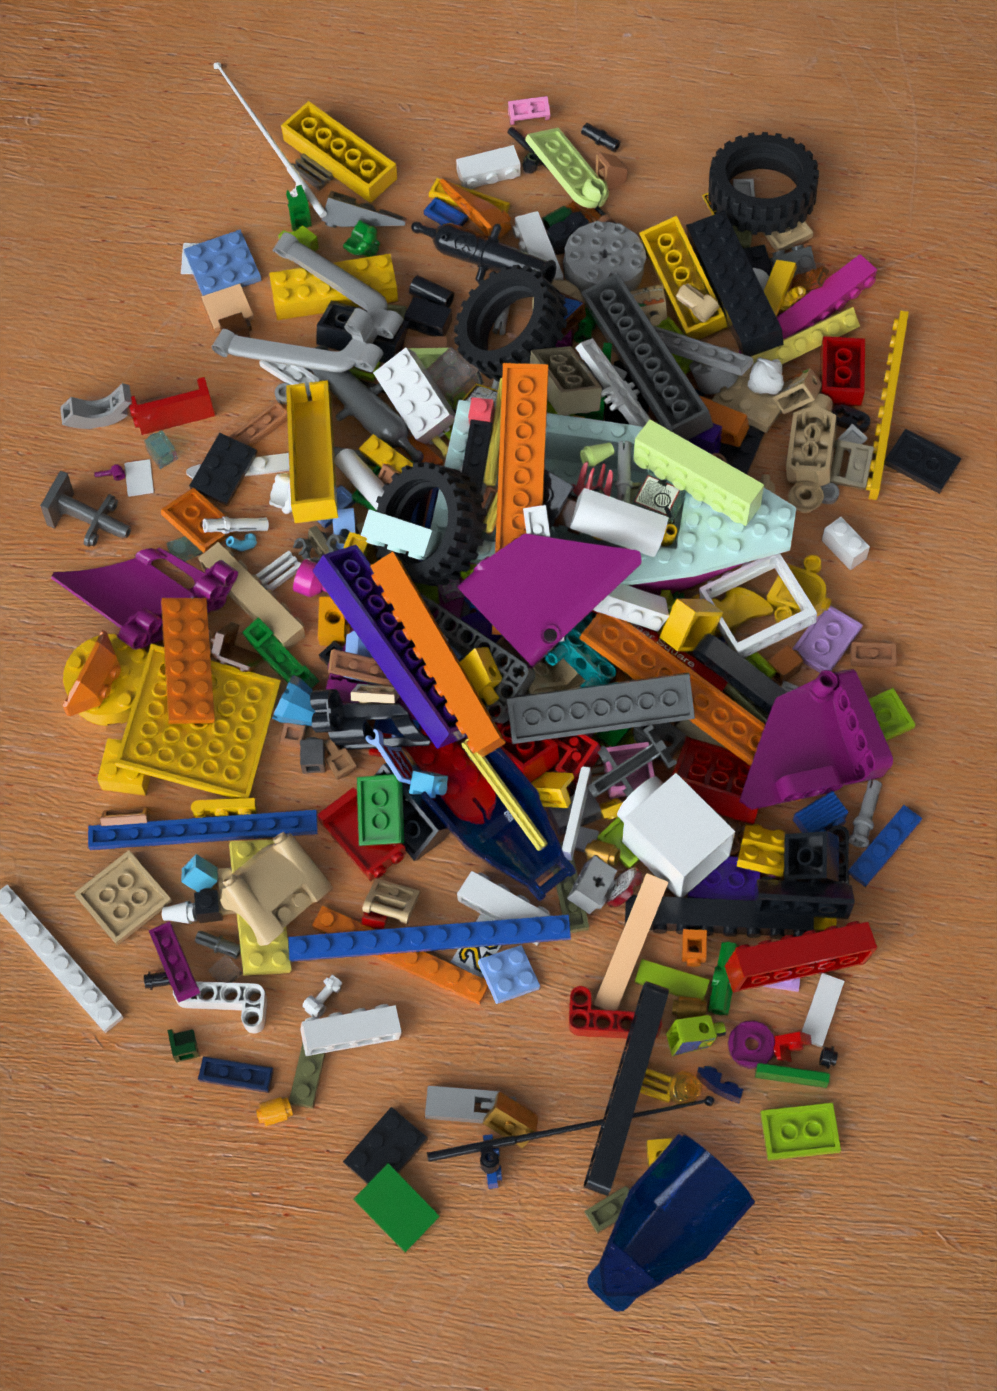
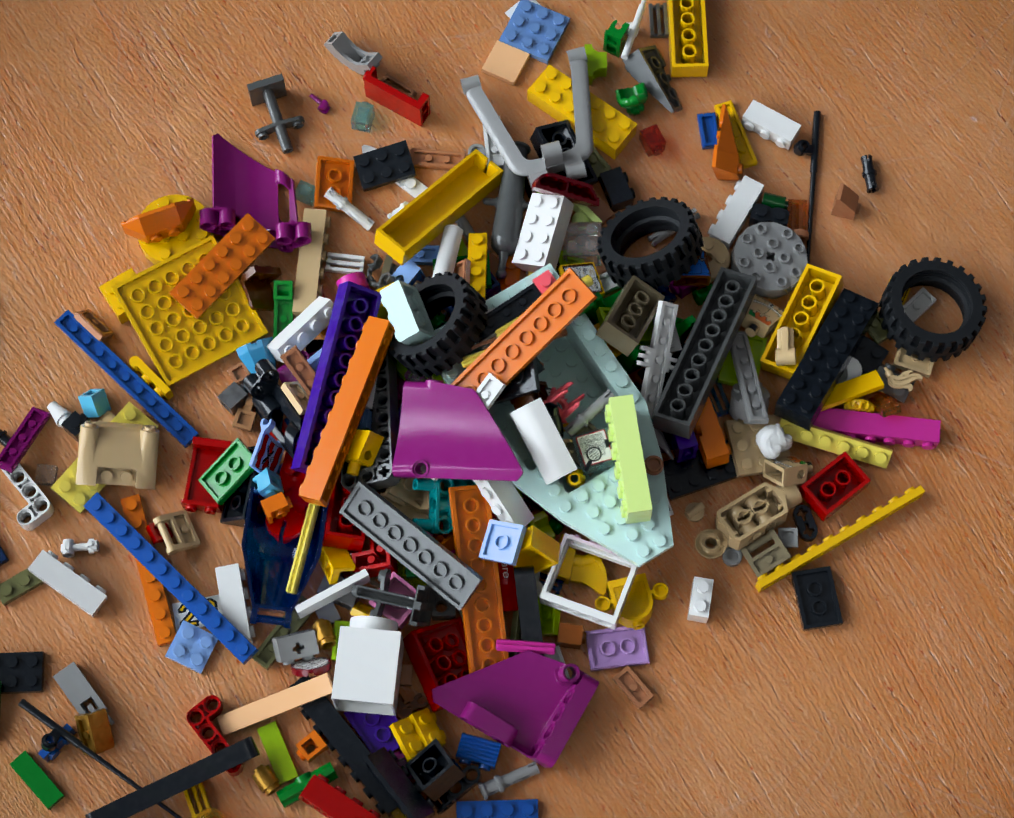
camera: 45 degrees right, 5 degrees up
tan plate [74,850,172,946] -> none
white sticker [124,459,154,497] -> none
dark grey axle [195,931,241,959] -> none
reddish brown brick [218,312,252,338] -> none
medium azure arm [226,533,257,552] -> none
black pin [409,275,455,308] -> none
black piece [411,222,557,284] -> none
bright pink hinge [508,96,550,125] -> none
yellowish green plate [525,128,609,208] -> none
yellowish green cone [580,442,614,467] -> none
lime torso [666,1015,726,1056] -> none
lime plate [868,688,916,741] -> none
none -> green tile [9,751,65,810]
none -> orange brick [260,492,293,524]
none -> white brick [267,296,334,363]
none -> light blue plate [478,519,527,566]
none -> dark pink axle [496,639,556,655]
none -> dark red brick [531,173,600,207]
none -> clear red brick [639,124,666,157]
none -> tan piece [884,367,923,392]

